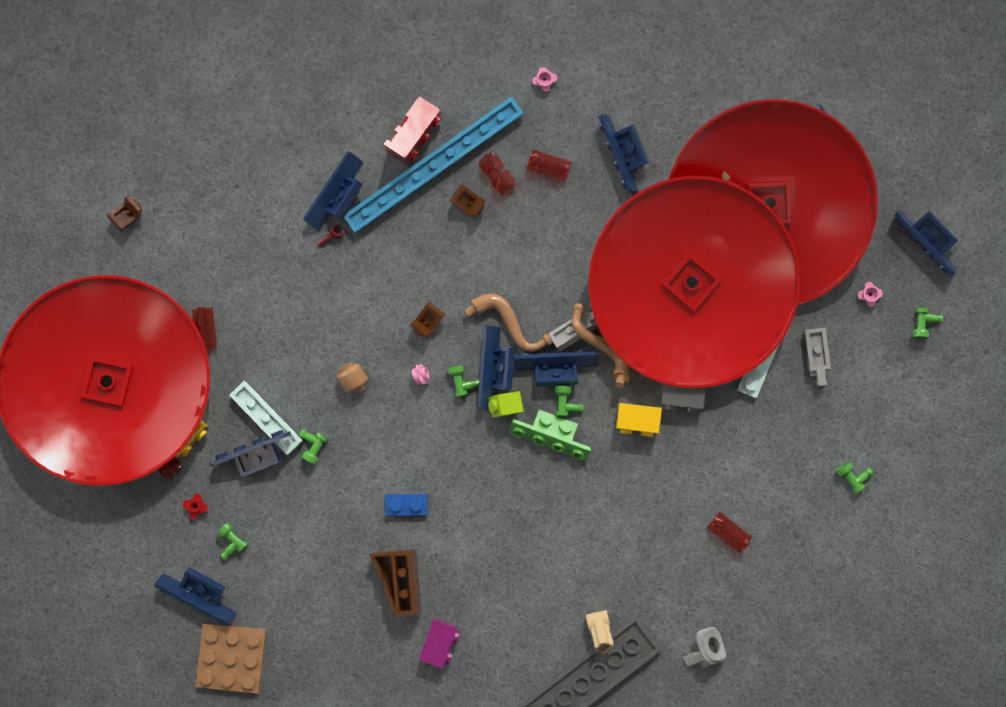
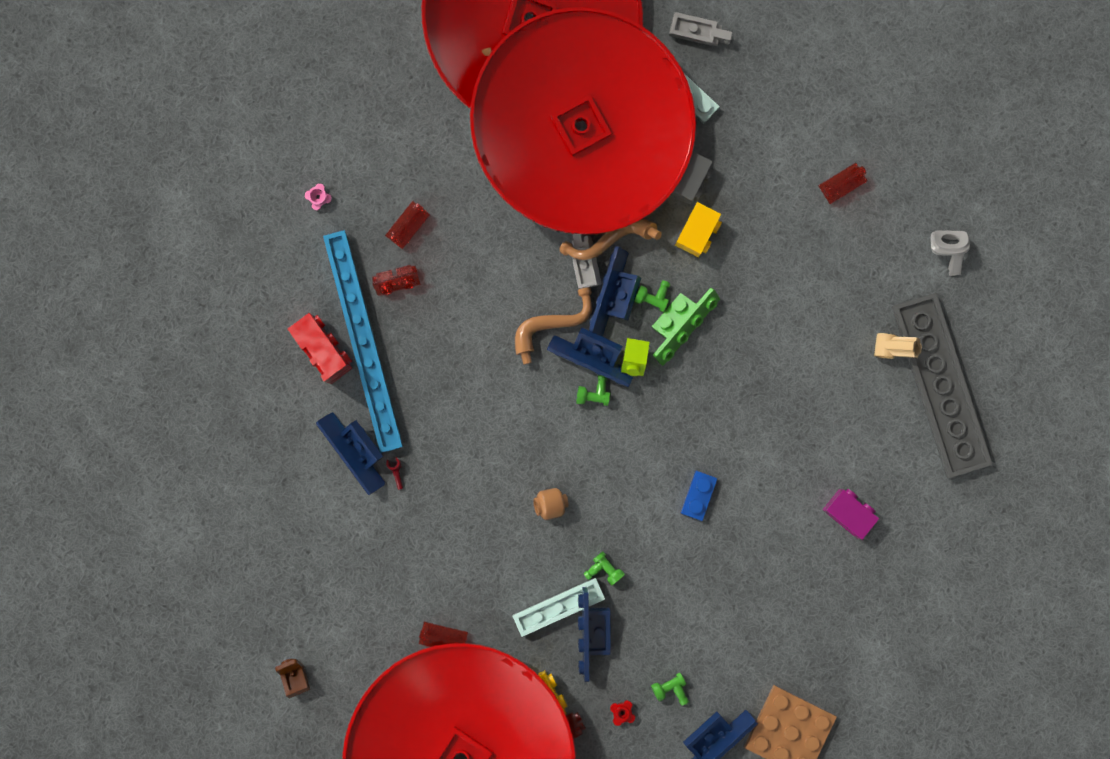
camera: 75 degrees left, 0 degrees up
reddish brown wedge [369,549,422,616] -> none
reddish brown bracket [410,302,445,338] -> none
bright pink plate [412,364,430,385] -> none
reddish brown bracket [449,184,486,217] -> none
dark blue bracket [598,114,649,192] -> none
bright green piece [836,462,873,494] -> none

